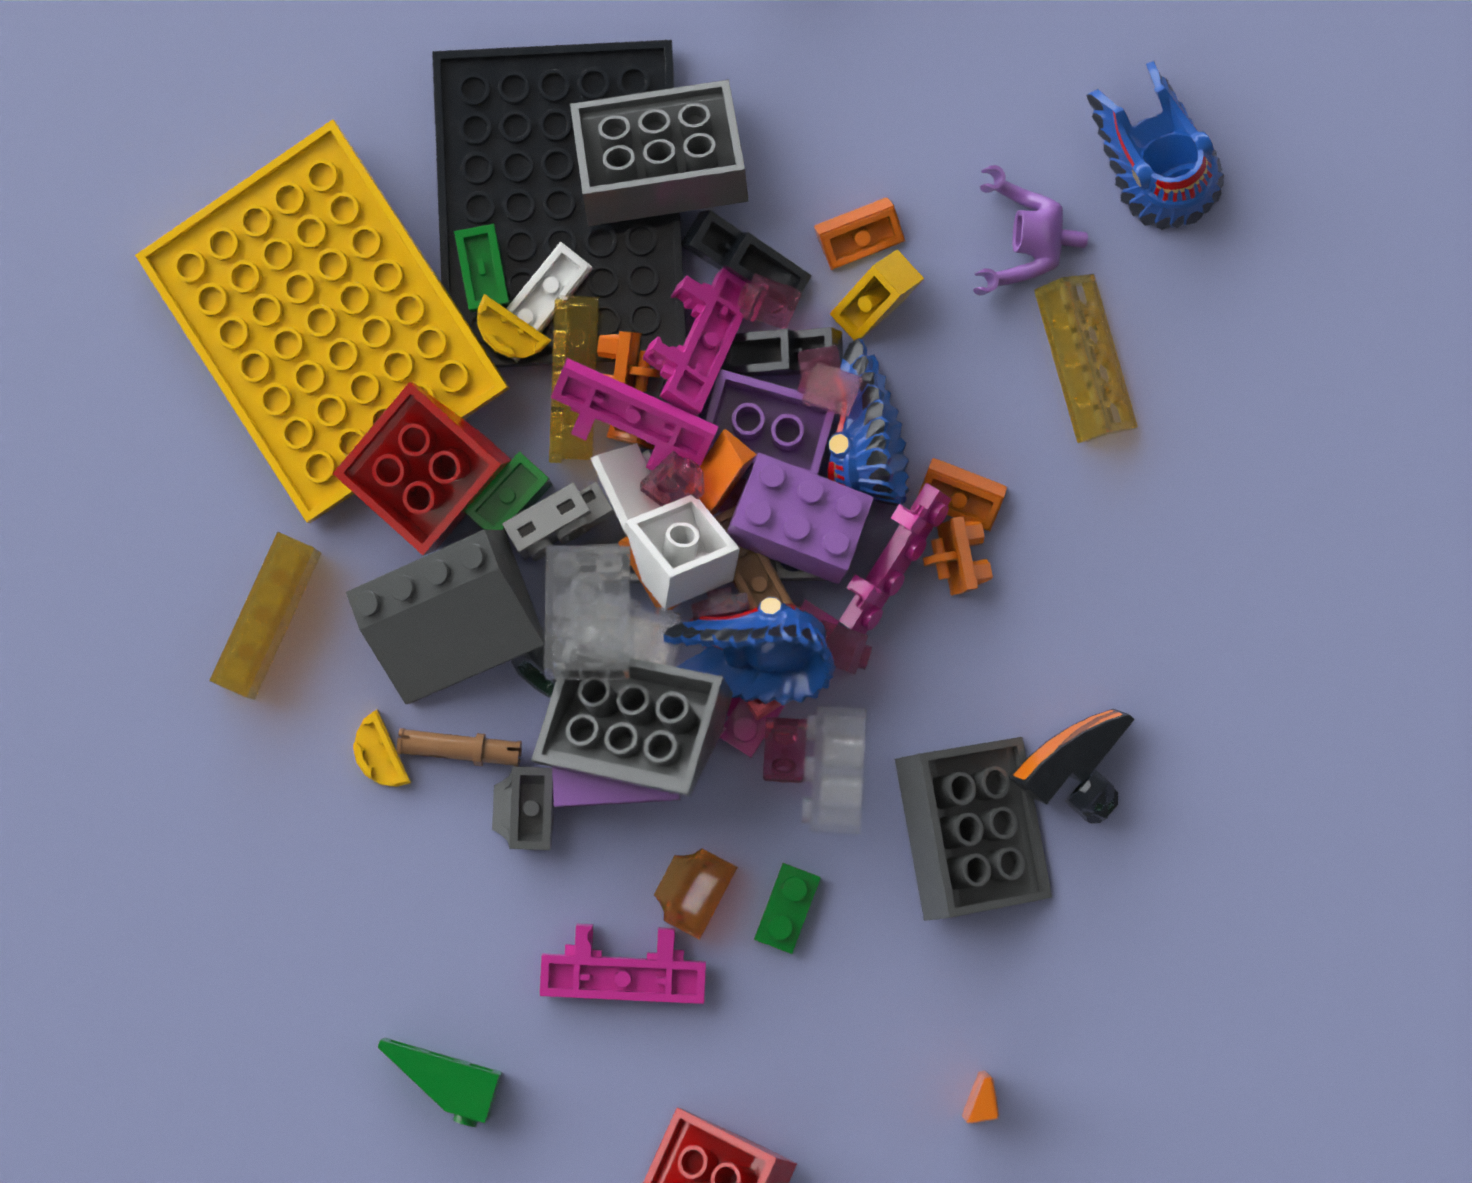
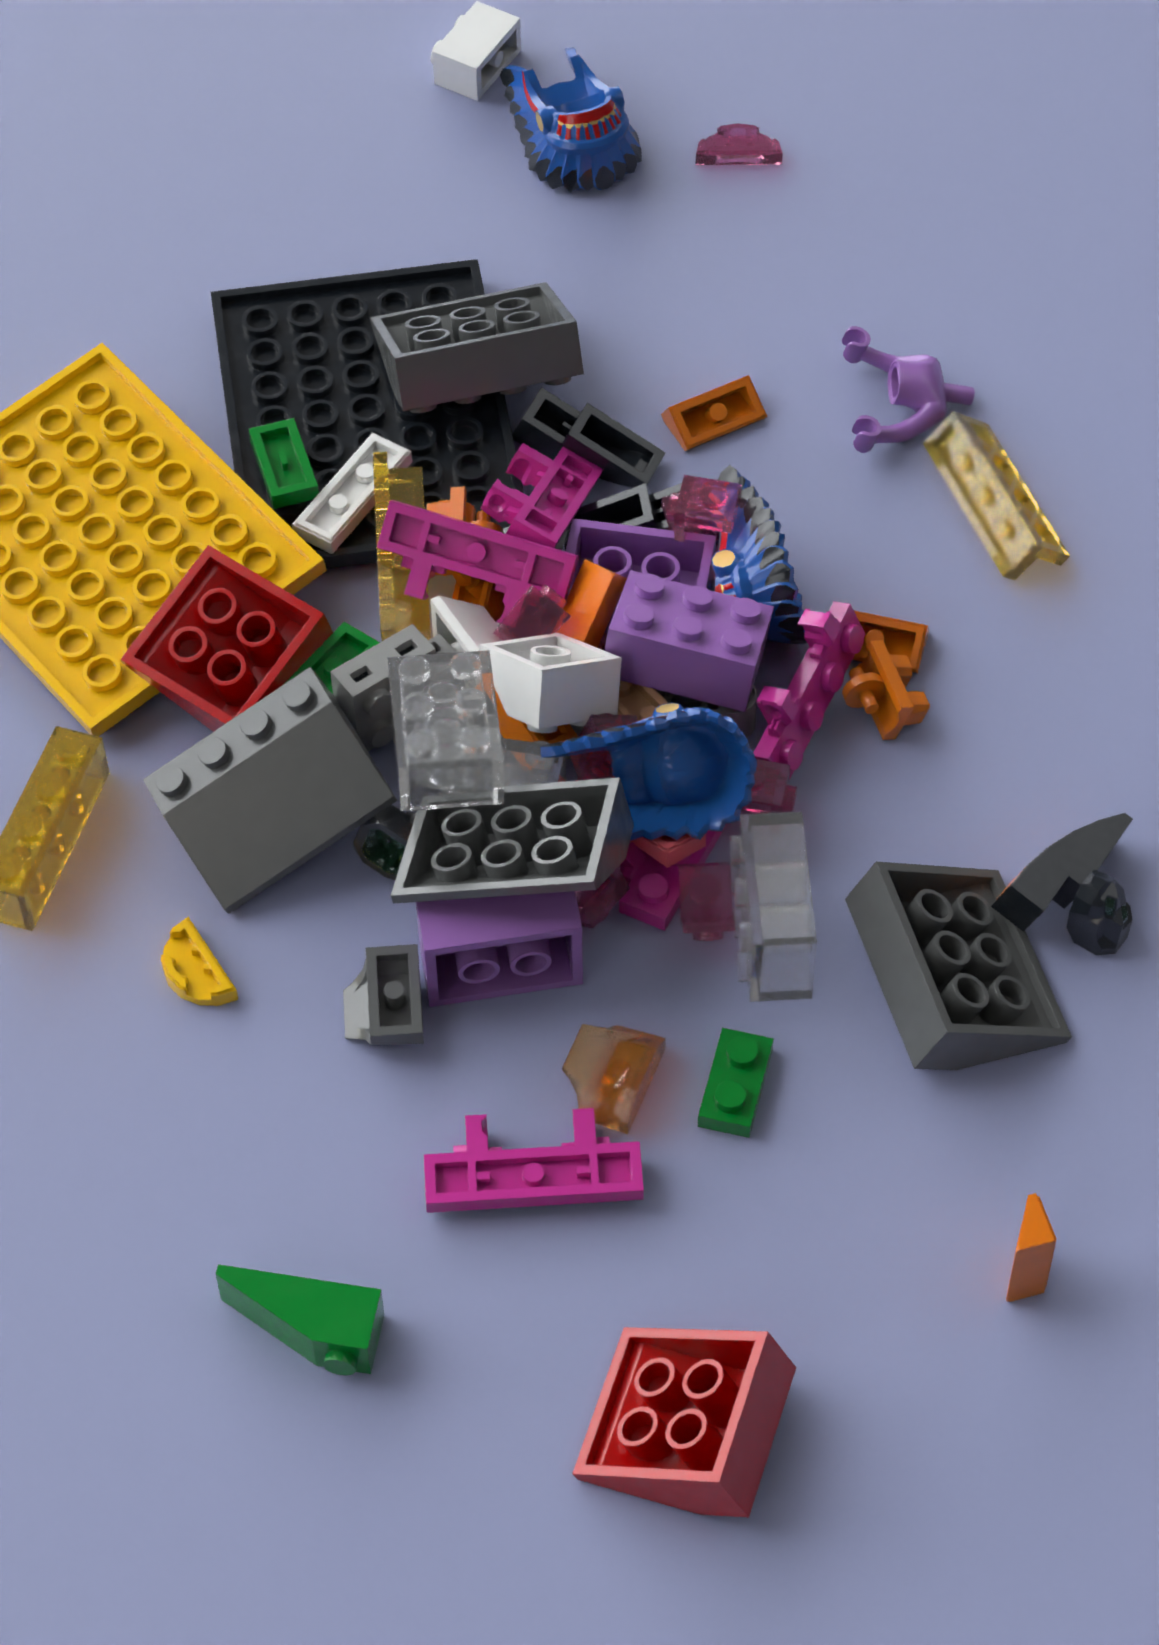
camera: 10 degrees left, 30 degrees down
medium nougat pin [397,728,522,767] -> none
yellow tile [477,294,552,358] -> none
clear pink bracket [738,273,802,329] -> none
yellow slope [830,249,925,340] -> none
blue piece [1086,60,1224,230] -> none

